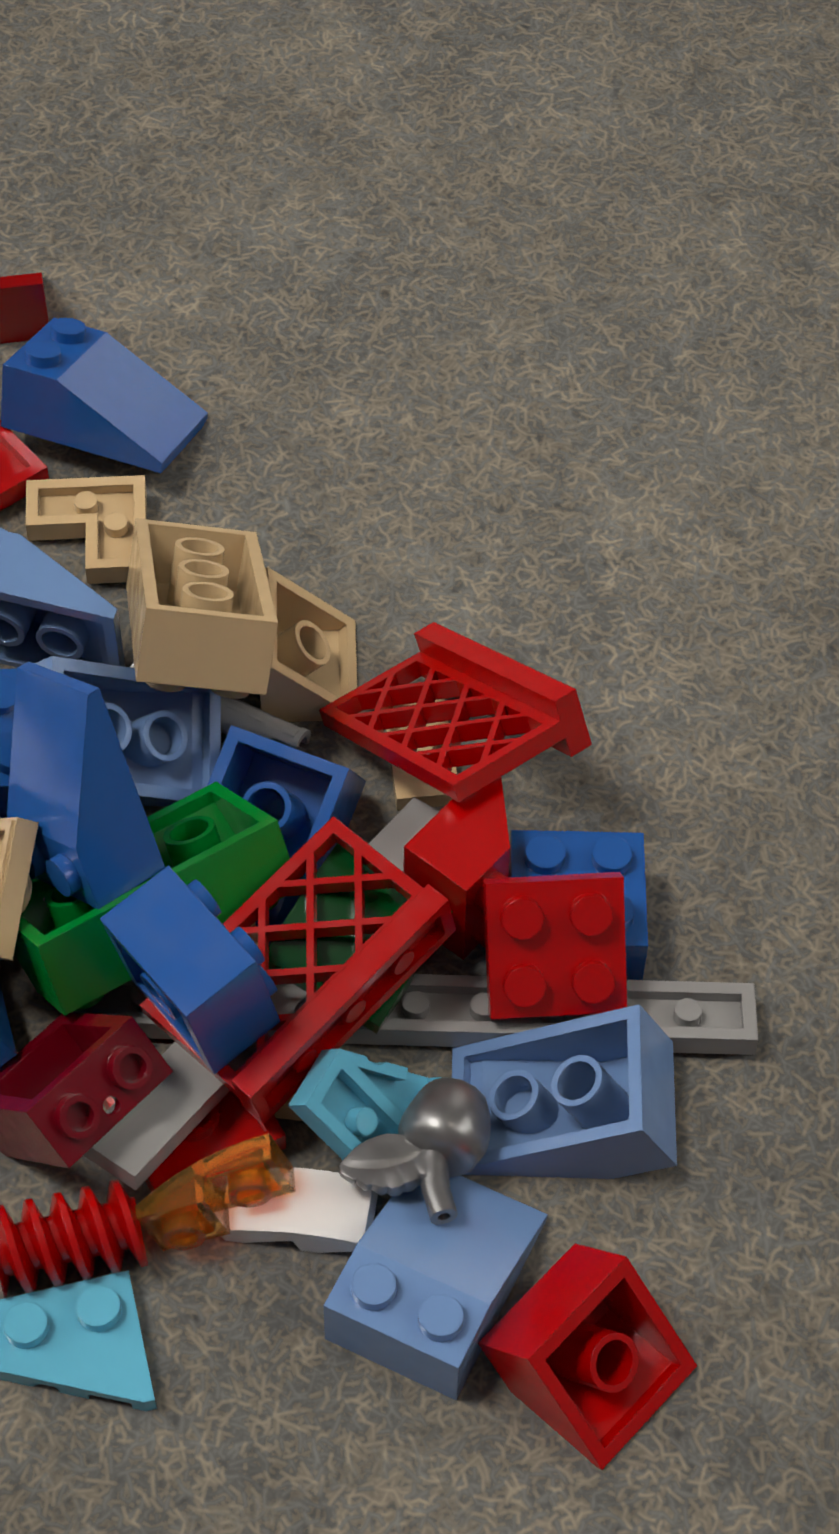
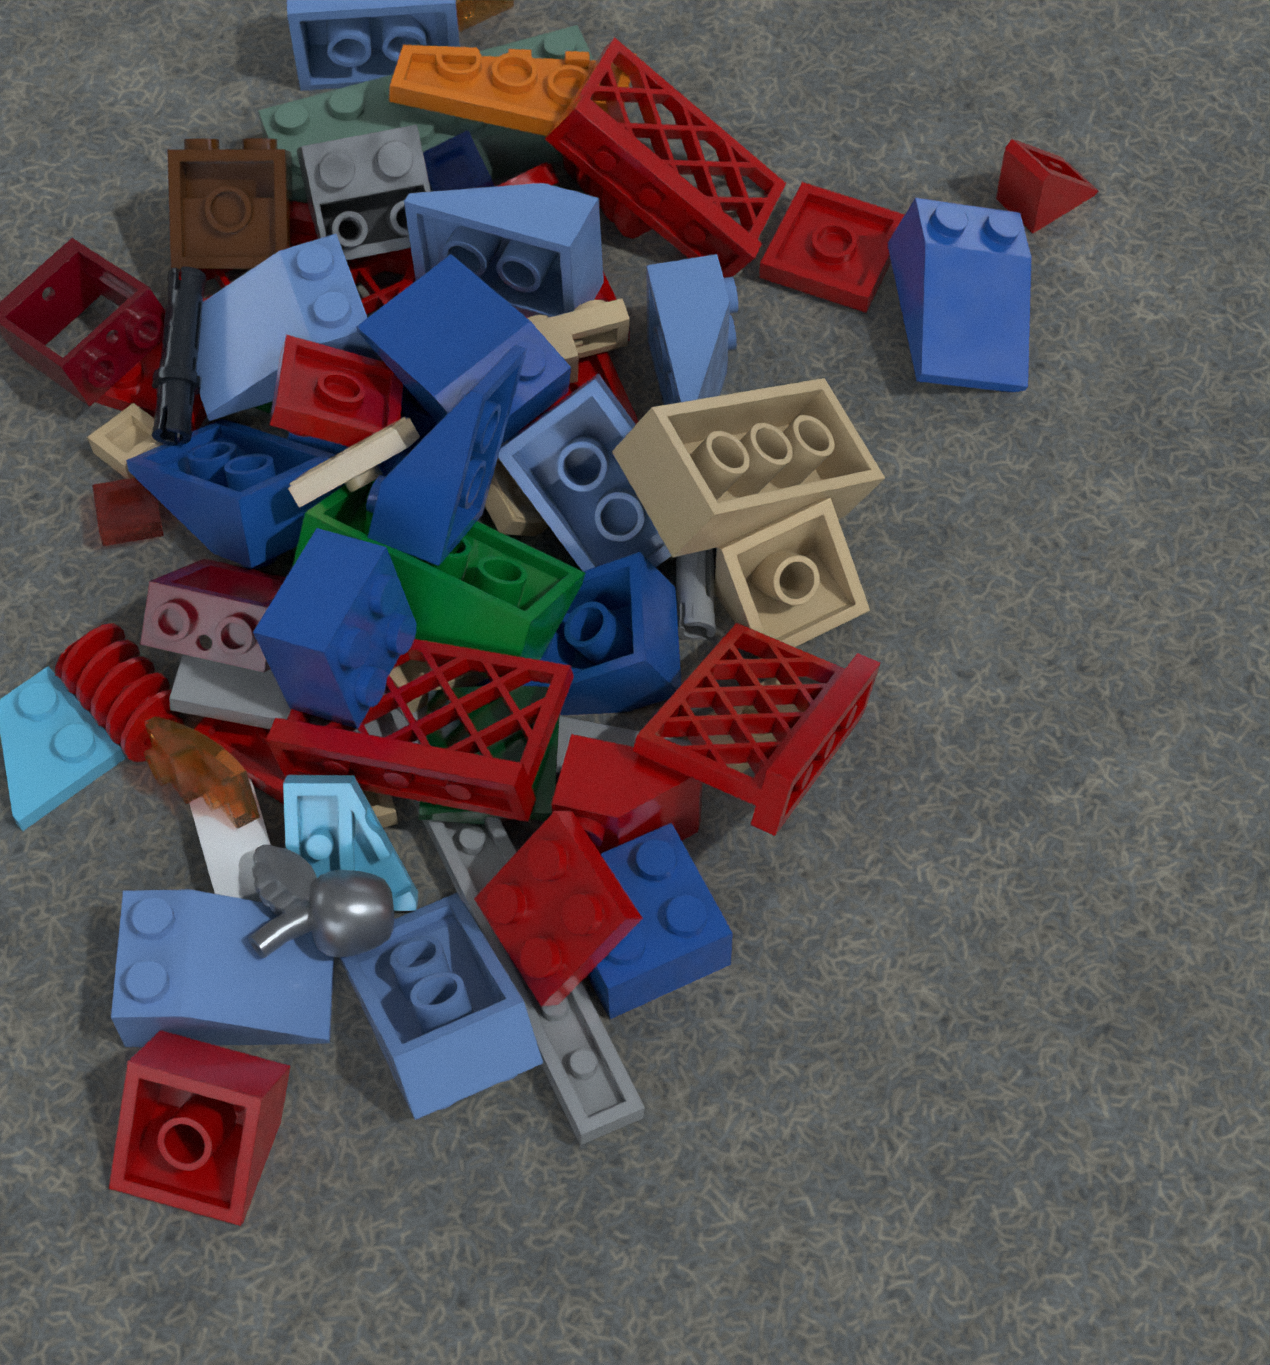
camera: 65 degrees right, 5 degrees up
tan plate [25,475,147,584] -> none

